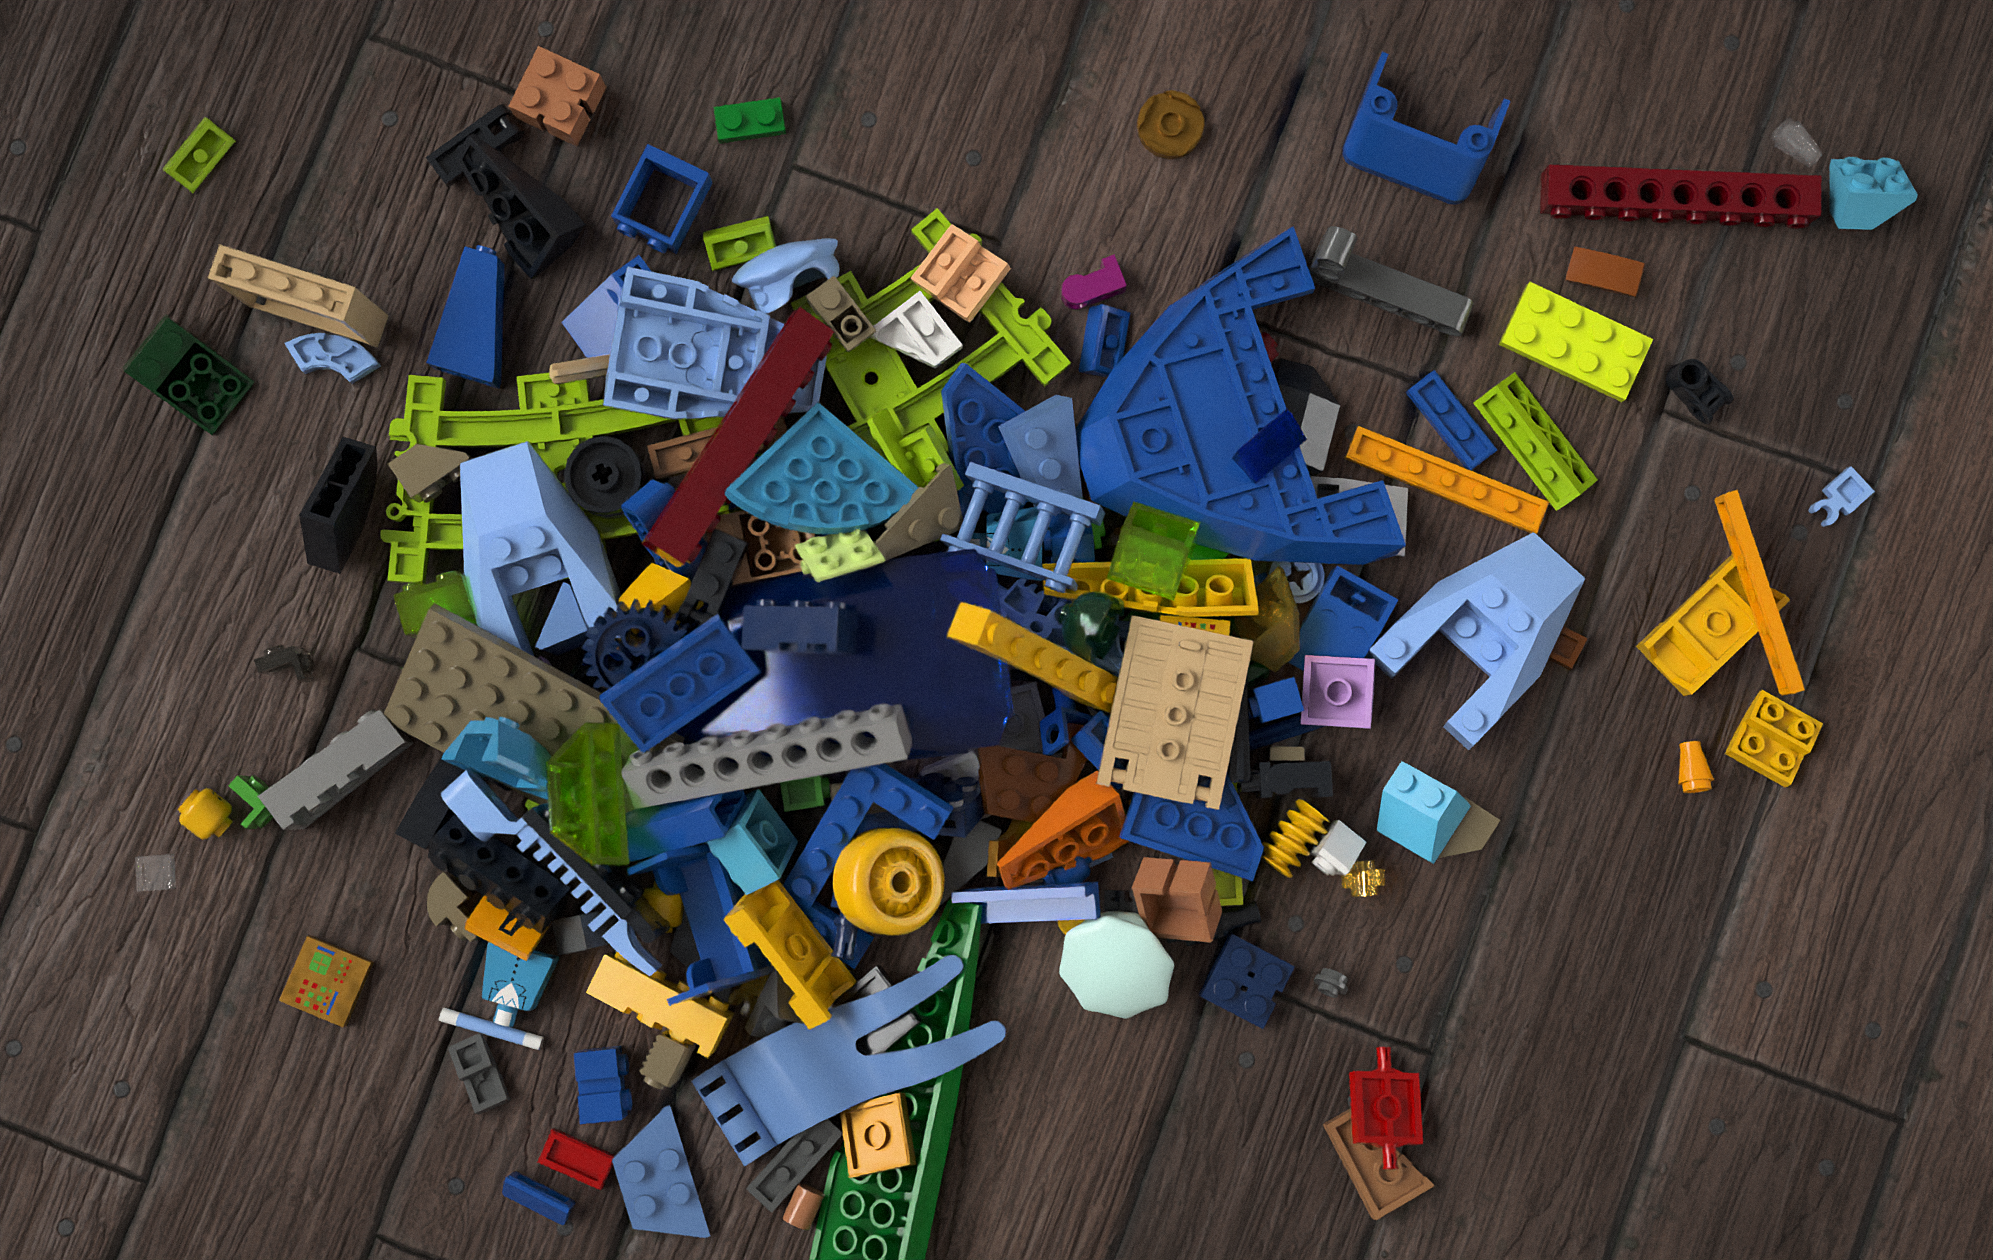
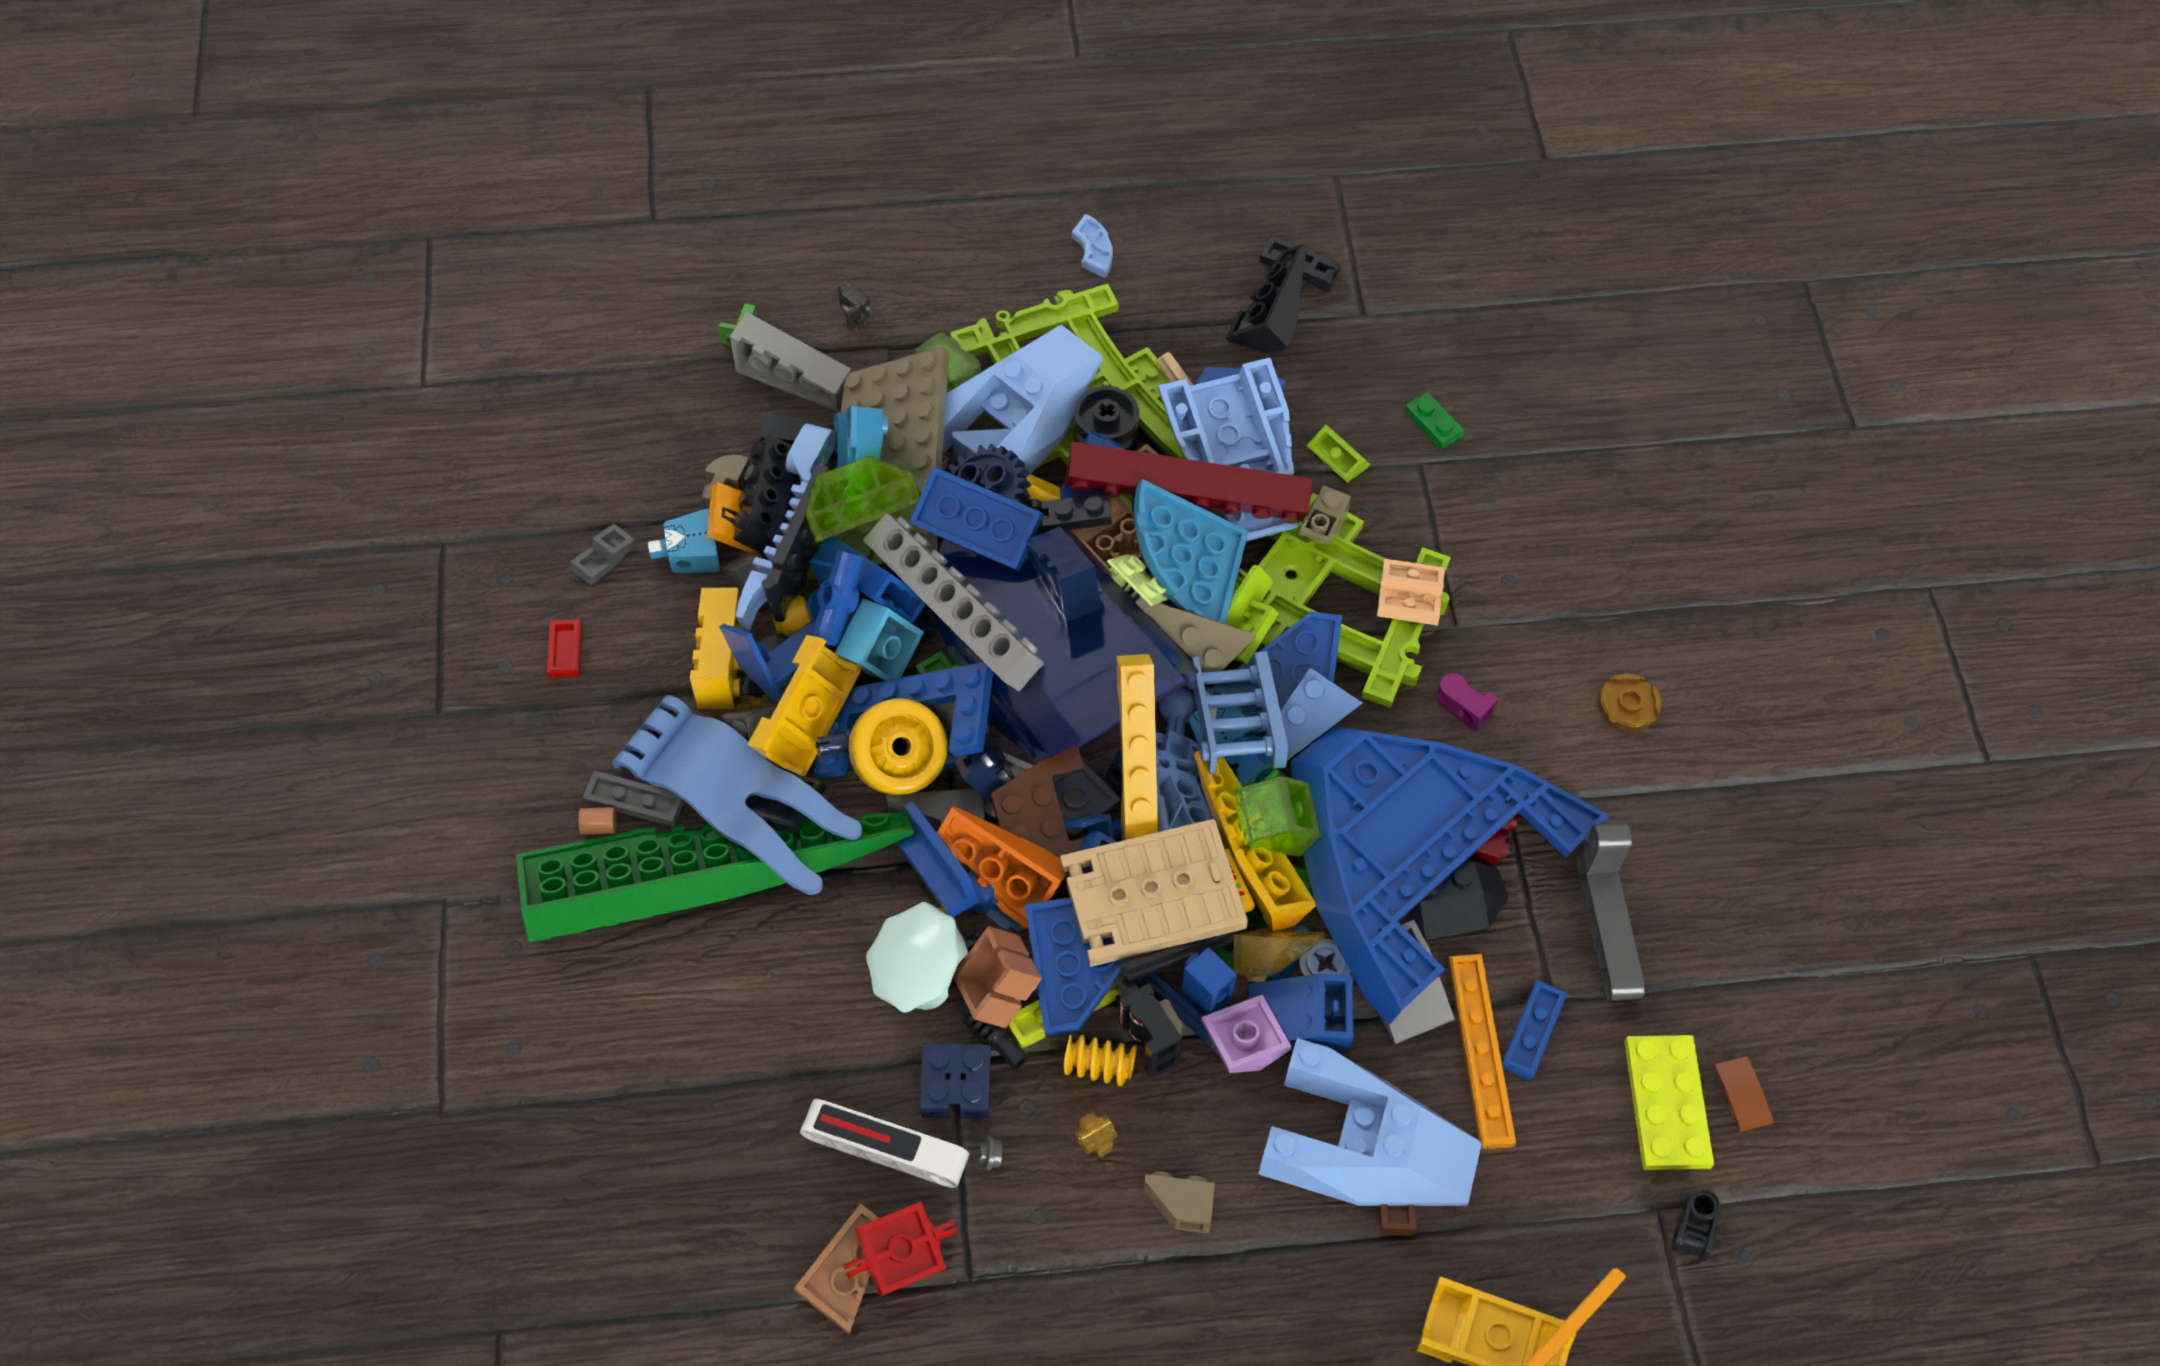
camera: 65 degrees right, 25 degrees down
dark green slope [123,314,254,435] -> none
clear tile [135,854,176,892] -> none
lime slope [163,117,236,193] -> none
yellow head [177,788,233,840] -> none
tan window [208,245,389,347] -> none
pearl gold tile [279,935,374,1027] -> none
black brick [299,437,377,574] -> none
dark tan slope [388,444,473,503] -> none
blue slope [426,245,505,389] -> none
light blue bar [439,1008,544,1050] -> none
blue slope [502,1171,576,1225] -> none
nougat piece [509,46,606,146] -> none
blue brick [574,1045,632,1124] -> none
blue window [611,144,713,254] -> none
medium blue wing [611,1105,710,1238] -> none
dark tan brick [640,1029,697,1090] -> none
light blue piece [732,238,839,314] -> none
tile [840,1093,916,1178] -> none
white wing [870,291,963,368] -> none
clear green cylinder [1059,591,1124,664] -> none
blue slope [1079,304,1130,377] -> none
clear blue slope [1232,409,1307,484] -> none
white slope [1309,820,1366,876] -> none
blue windscreen [1342,52,1510,204] -> none
medium azure slope [1377,761,1471,864] -> none
lime fence [1474,372,1598,511] -> none
dark red brick [1540,164,1822,229] -> none
clear cone [1771,118,1823,167] -> none
medium azure slope [1830,157,1918,230] -> none
none -> beam [800,1099,969,1188]
none -> blue piece [812,548,866,646]

